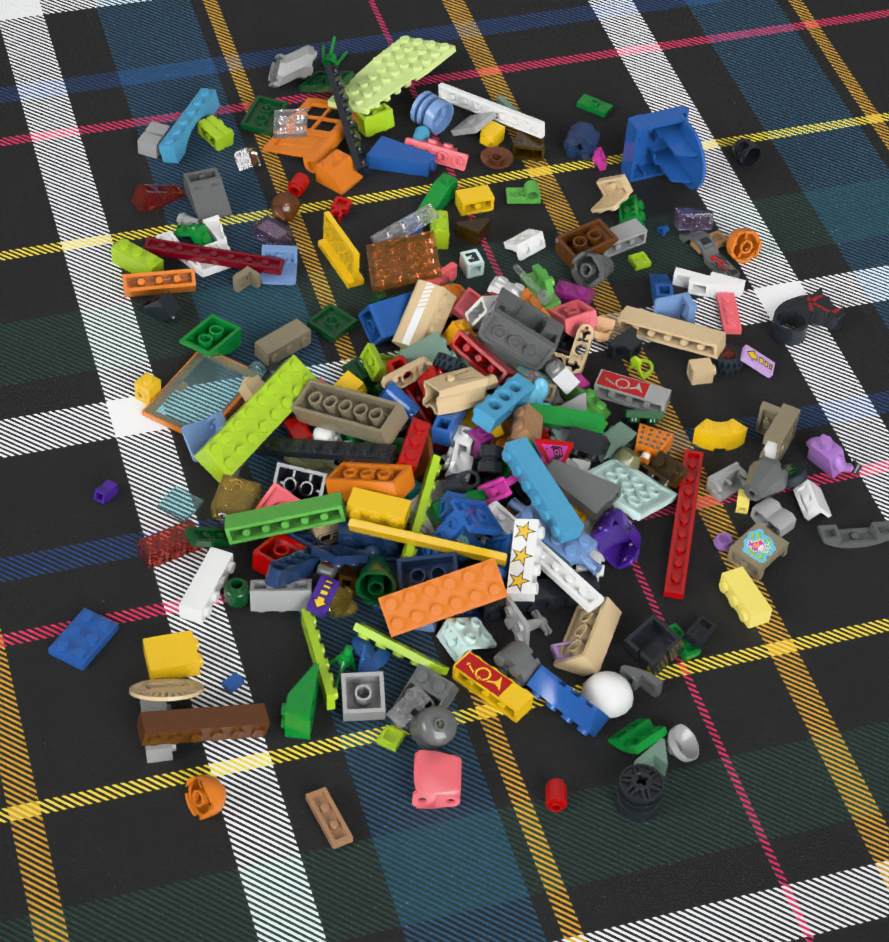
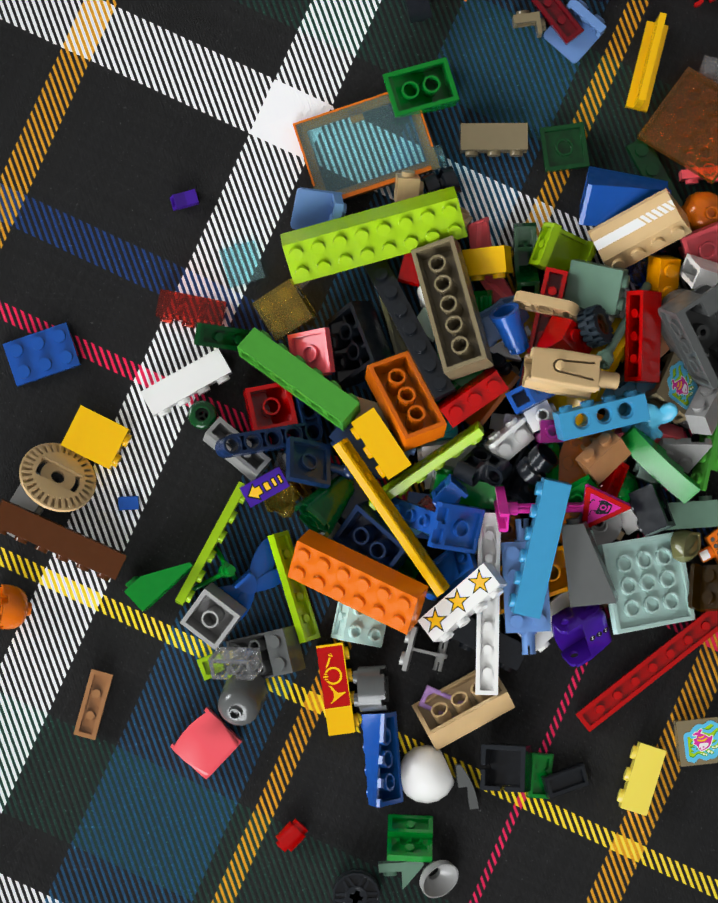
camera: 45 degrees right, 40 degrees up
yellow brick [134,372,161,405] -> none
medium lavender plate [714,532,733,551] -> none

